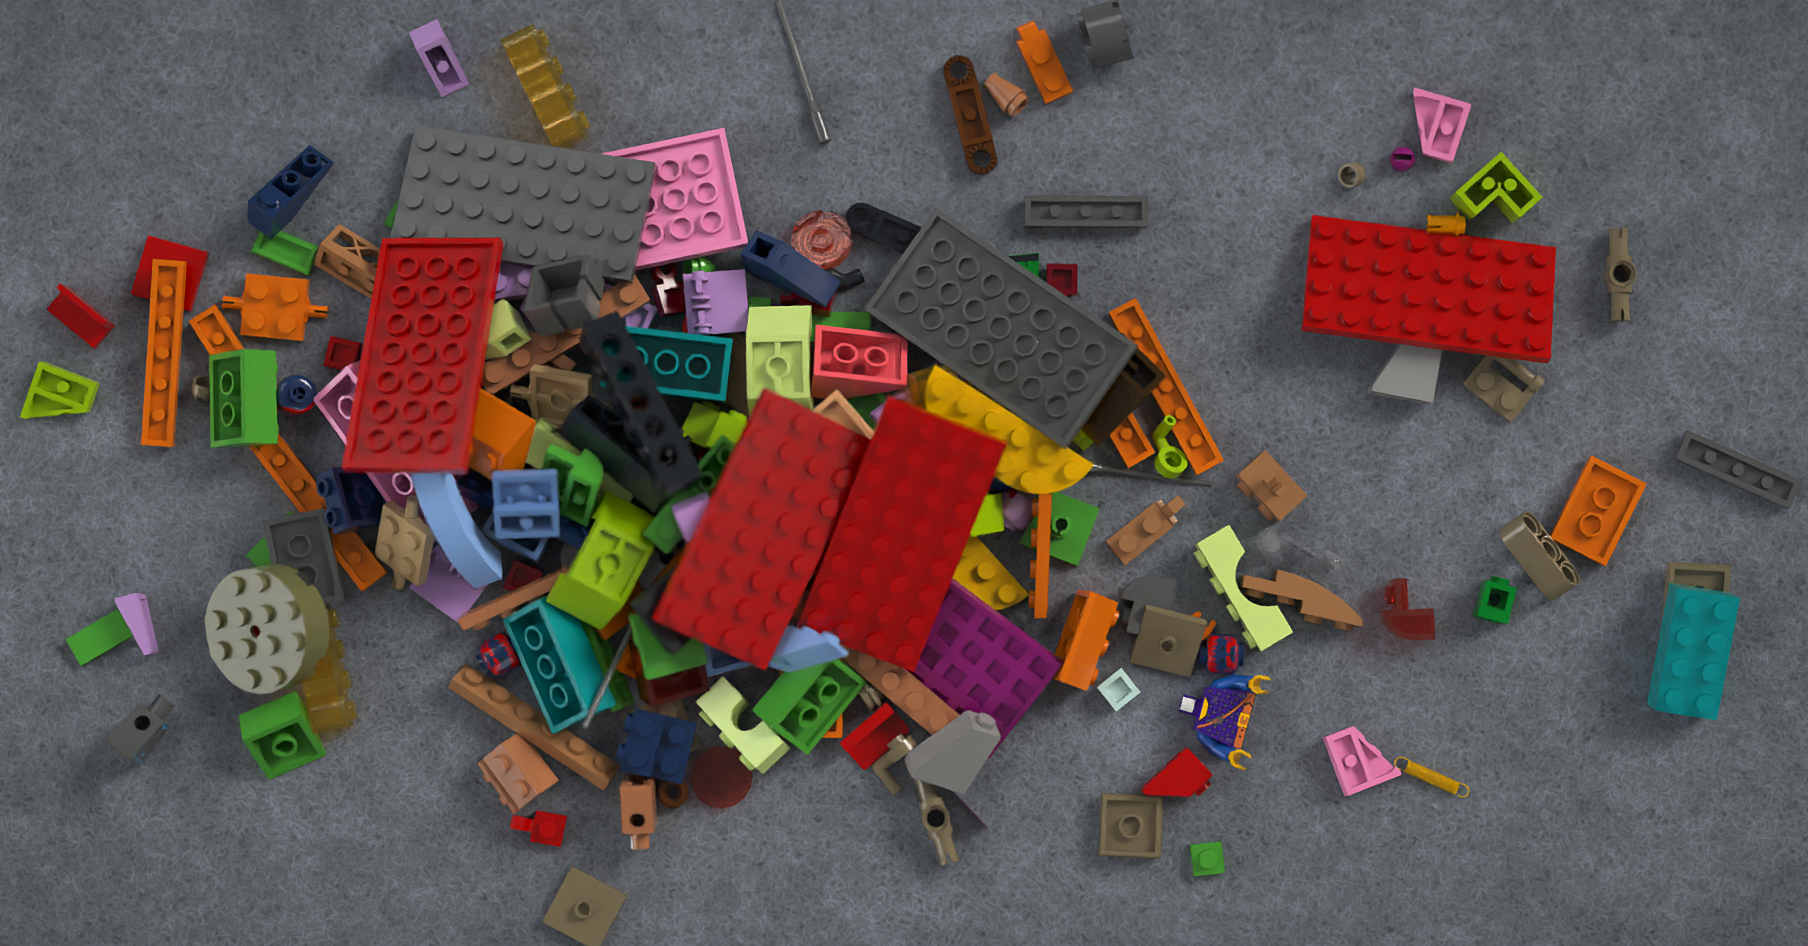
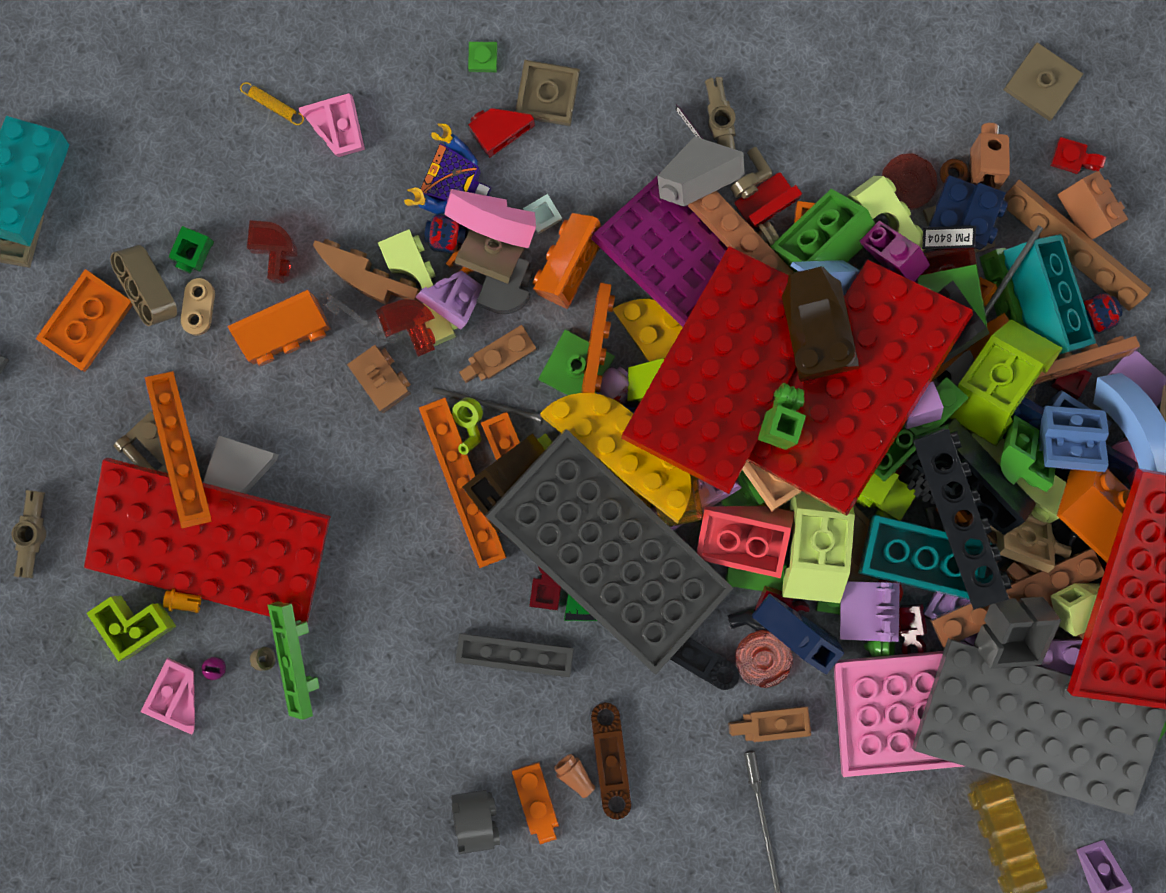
camera: 170 degrees left, 0 degrees up
none -> orange plate [145,371,212,528]
none -> tan plate [181,278,215,336]
none -> orange slope [228,290,331,366]
none -> bright green hinge [268,602,319,720]
none -> clear red brick [376,299,435,357]
none -> lavender wing [416,271,483,329]
none -> bright pink slope [444,189,536,248]
none -> medium nougat hinge [728,706,811,742]
none -> bright green brick [758,383,806,450]
none -> dark brown slope [782,266,860,382]
none -> magenta slope [859,220,930,281]
none -> sticker [922,226,976,249]

